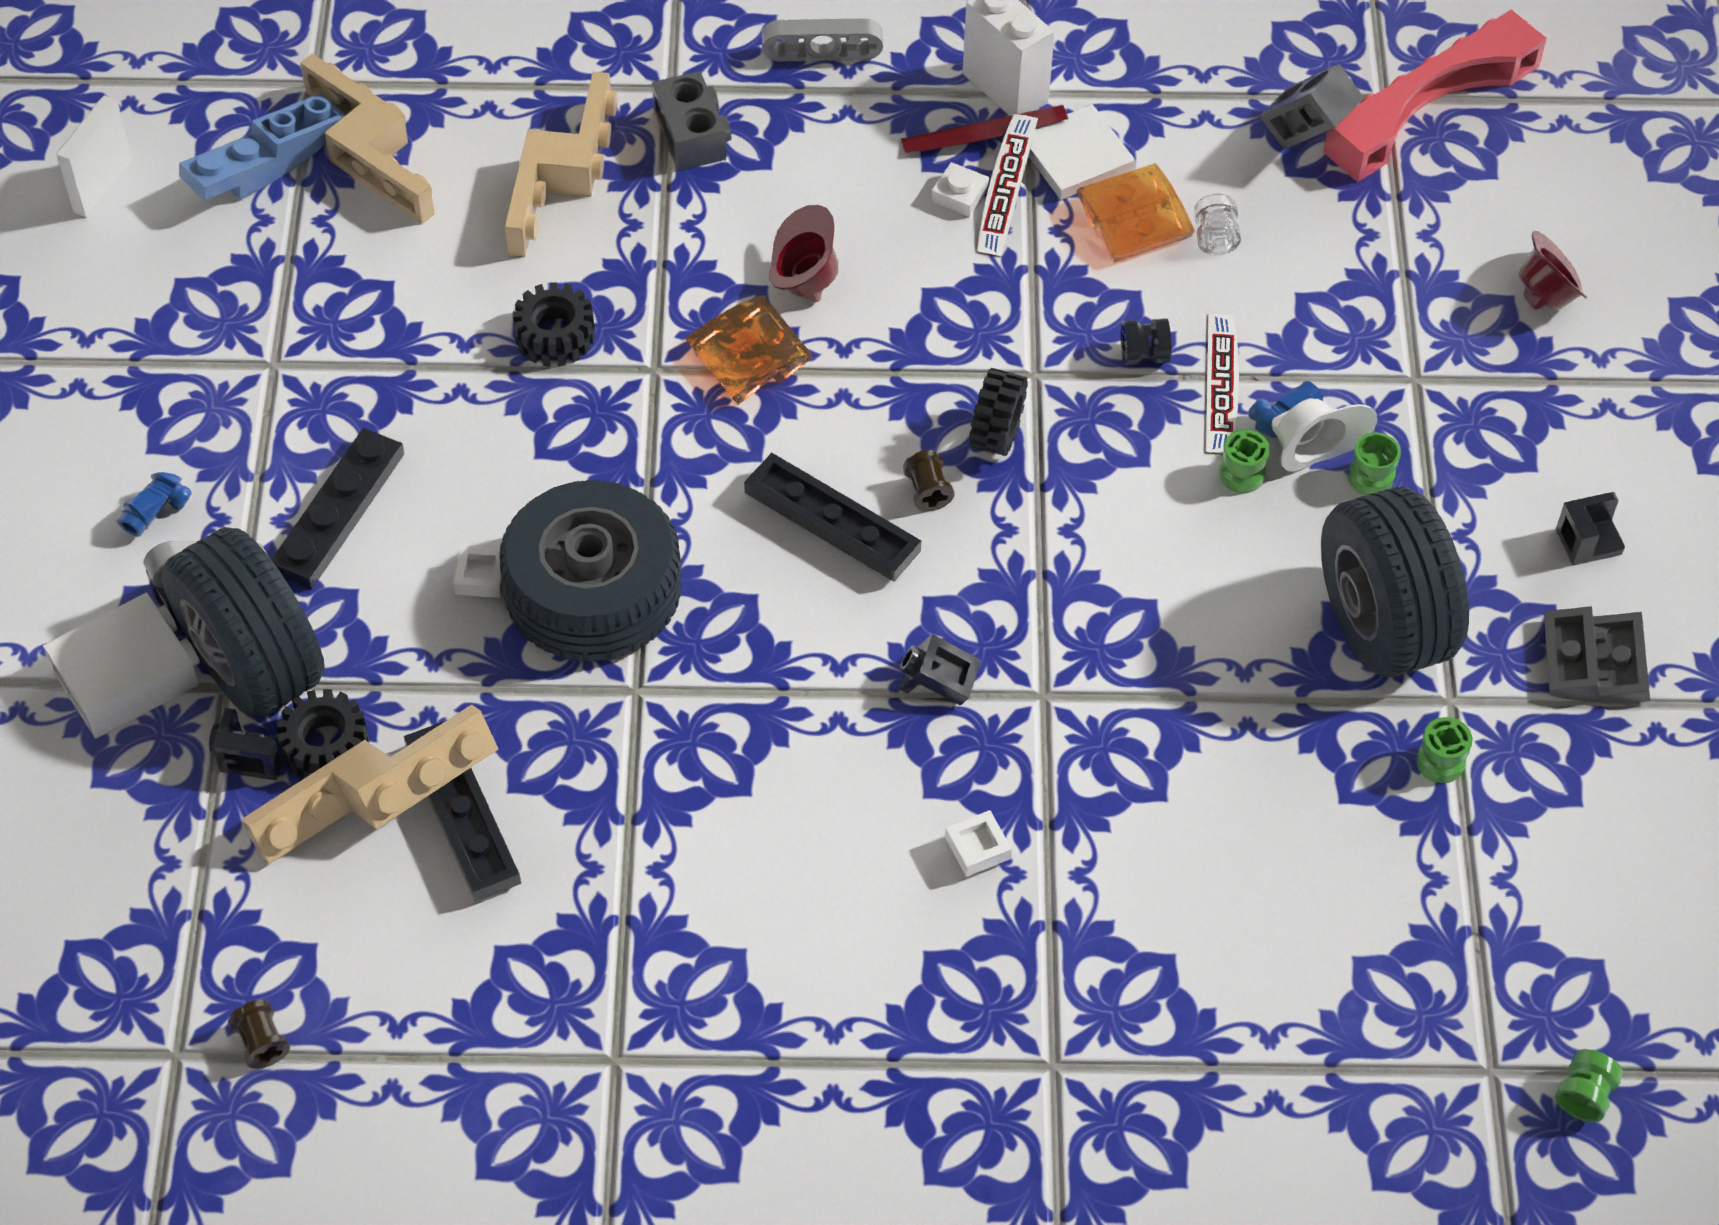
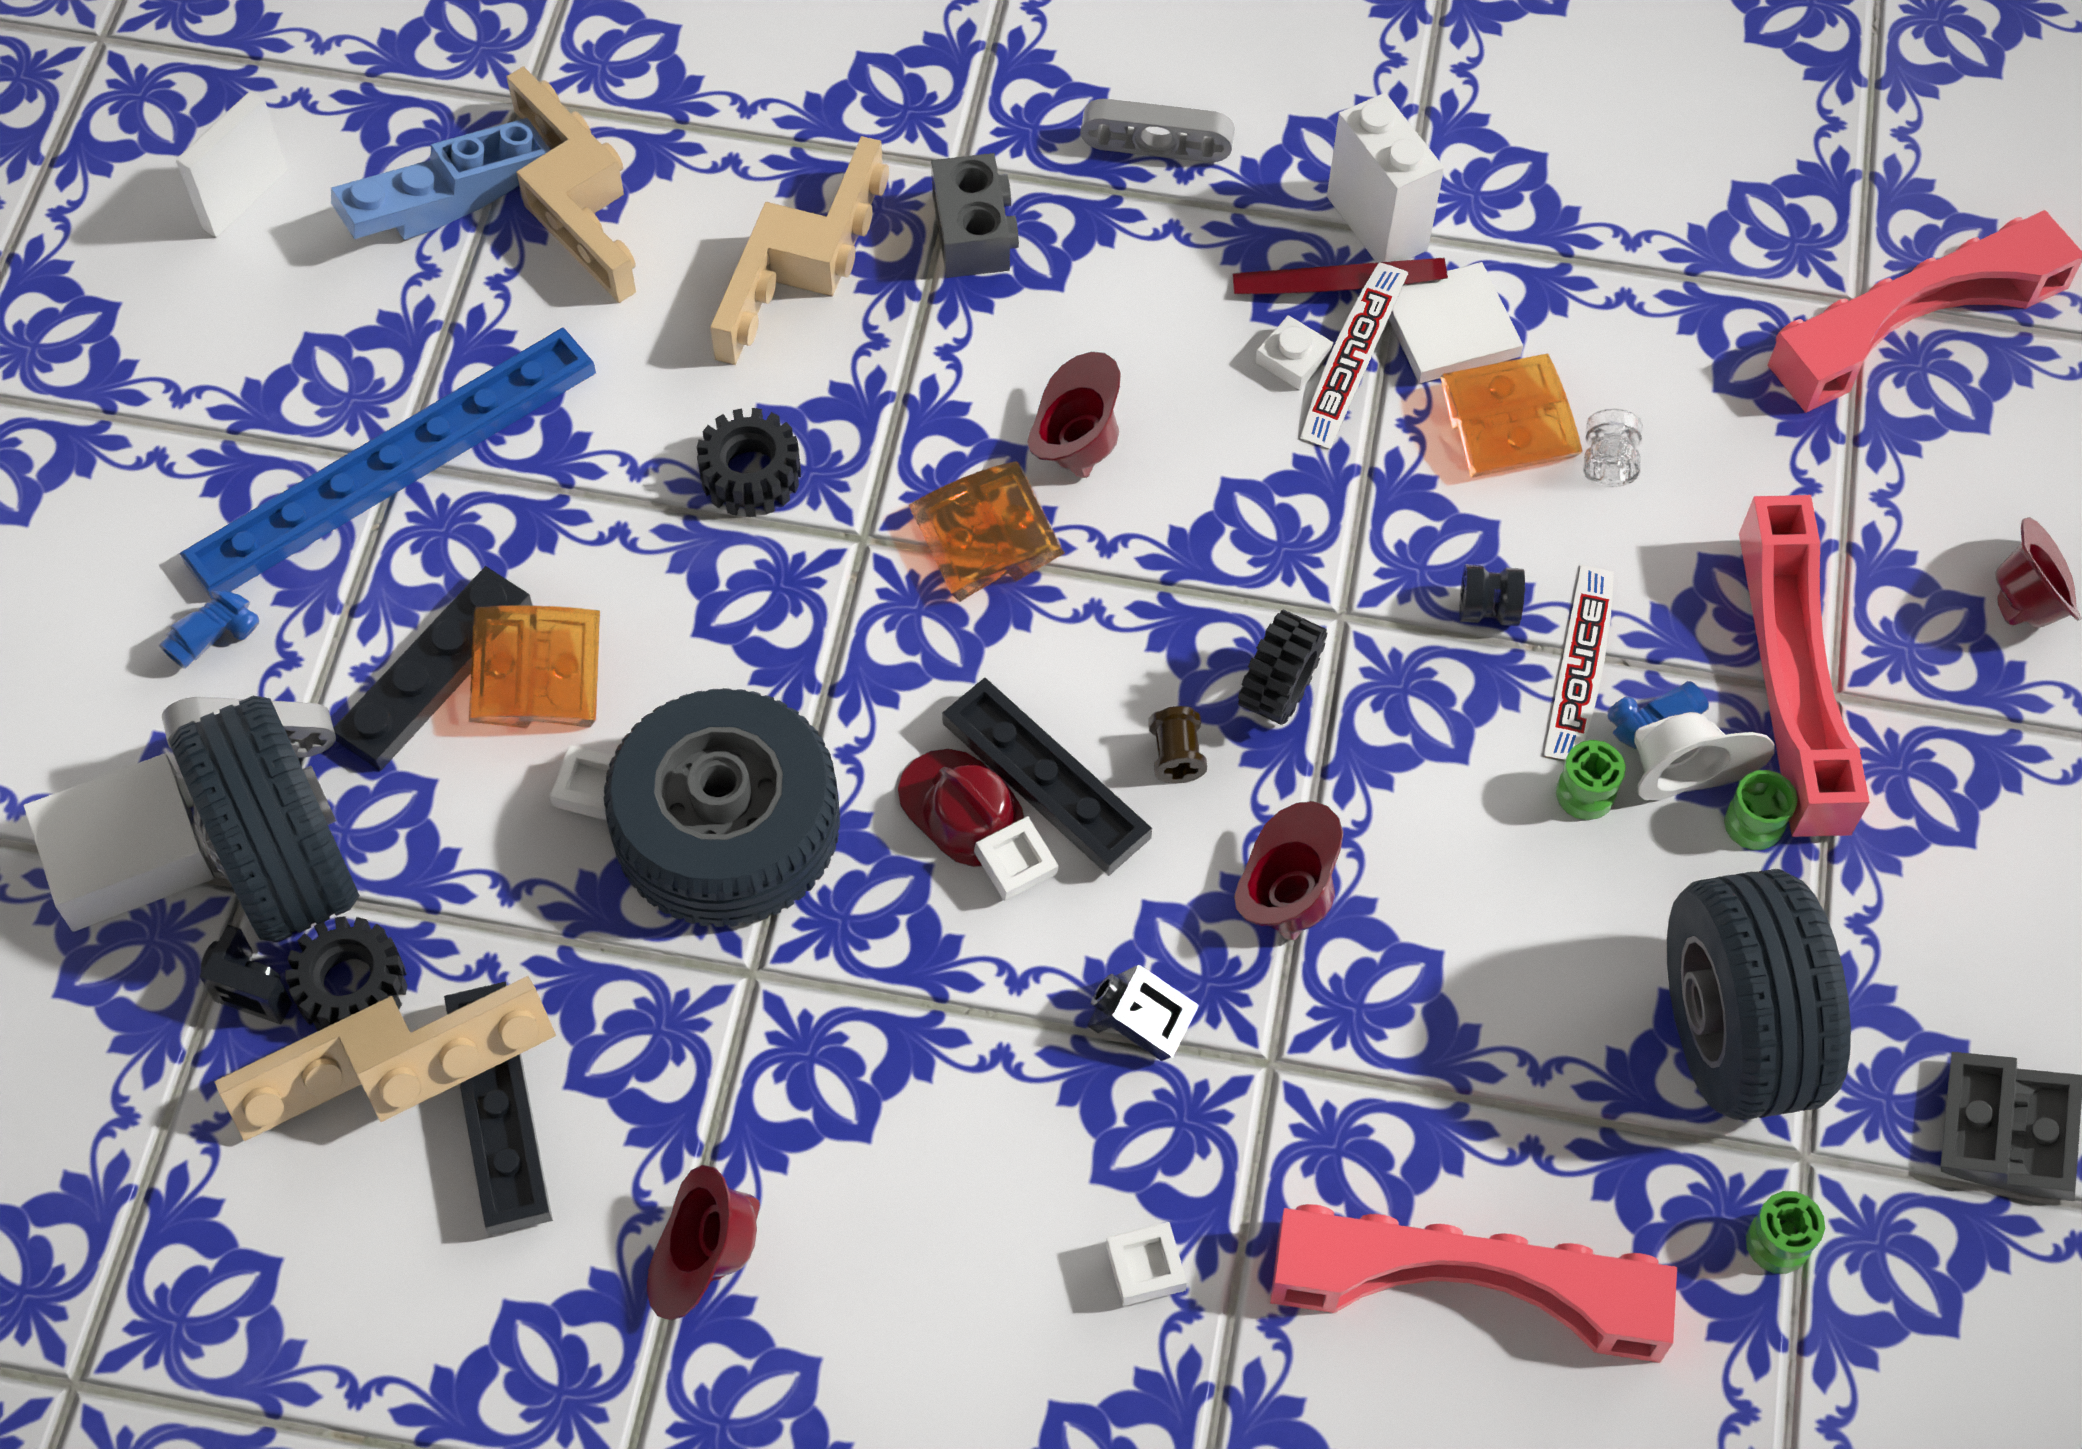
camera: 10 degrees right, 5 degrees up
dark brown bush [228,1000,290,1069] -> none
dark grey brick [1259,64,1364,149] -> none
black panel [1555,492,1625,566] -> none
none -> blue tile [180,327,596,600]
none -> clear orange slope [468,606,600,728]
none -> dark red piece [647,1165,760,1321]
none -> dark red piece [898,748,1024,867]
none -> white plate [974,816,1059,901]
none -> dark red piece [1234,801,1343,941]
none -> coral arch [1270,1204,1677,1363]
none -> coral arch [1739,495,1870,837]

